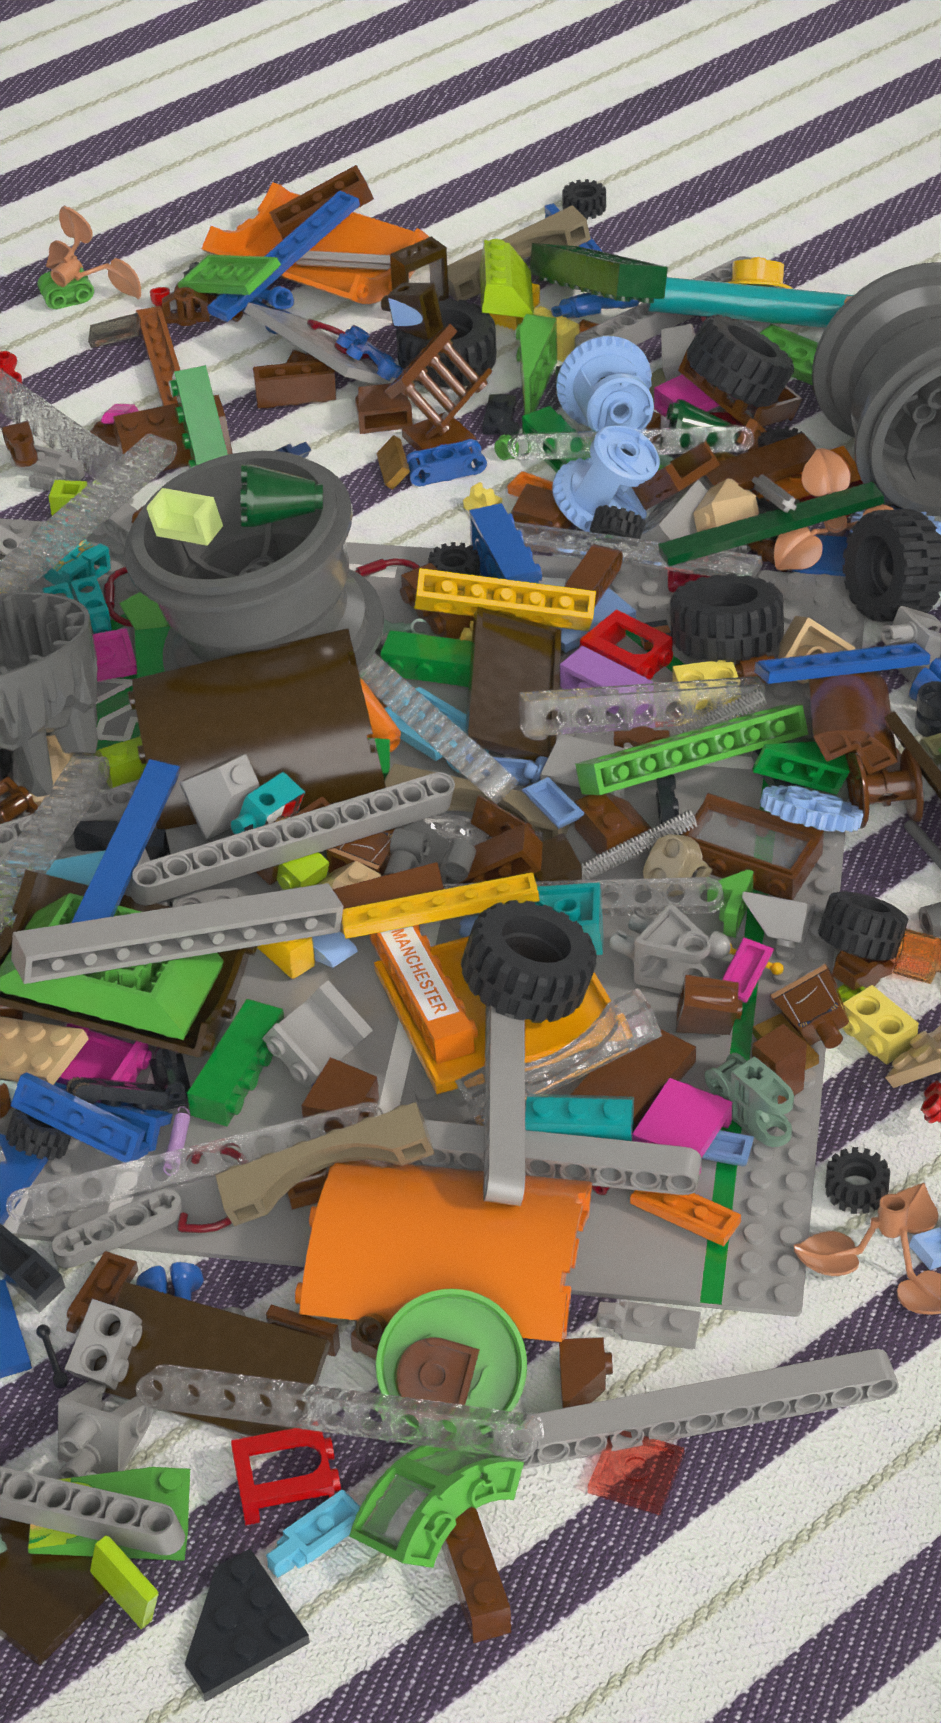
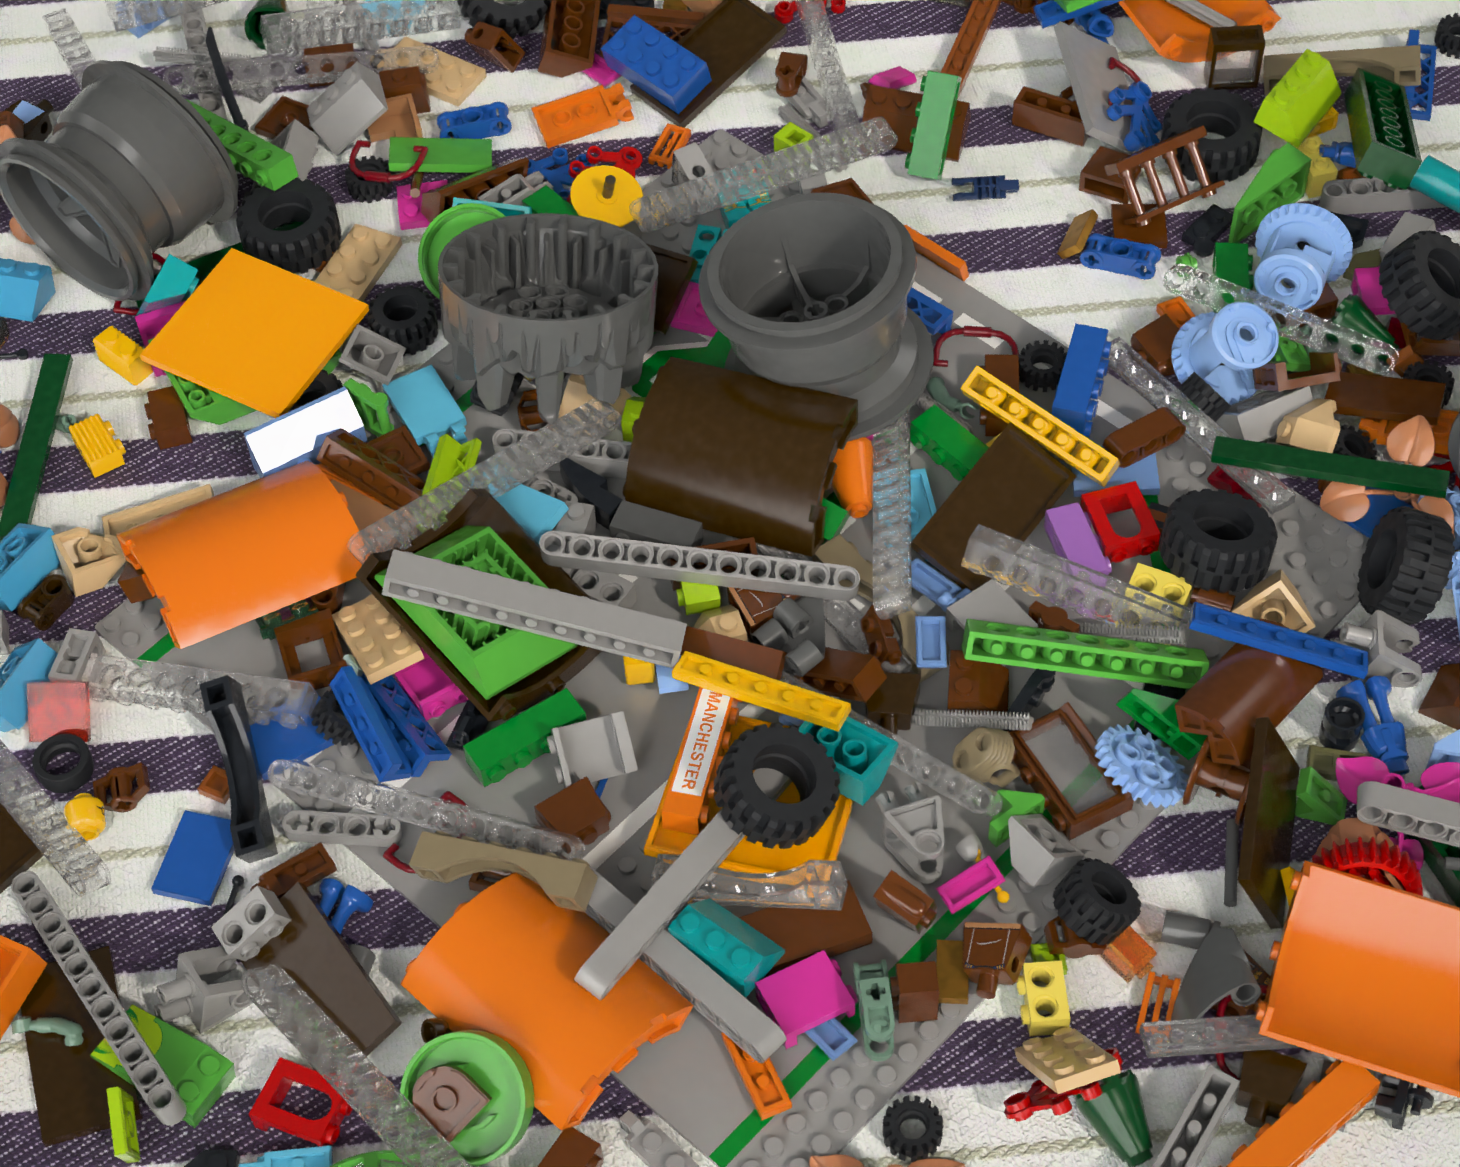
camera: 35 degrees right, 10 degrees up
black hinge [66,1077,168,1110] -> none
blue tile [71,759,180,923] -> none
yellowish green panel [147,488,223,546] -> none
lavender piece [163,1106,190,1176] -> none
light grey slope [179,754,259,840] -> none
teal torso [231,772,305,834] -> none
dark green cone [240,464,323,527] -> none
reddish brown tile [266,1304,340,1357] -> none
dark brown torso [381,283,444,340] -> none
light yellow tile [463,482,502,511] -> none
light grey axle [752,474,797,513] -> none

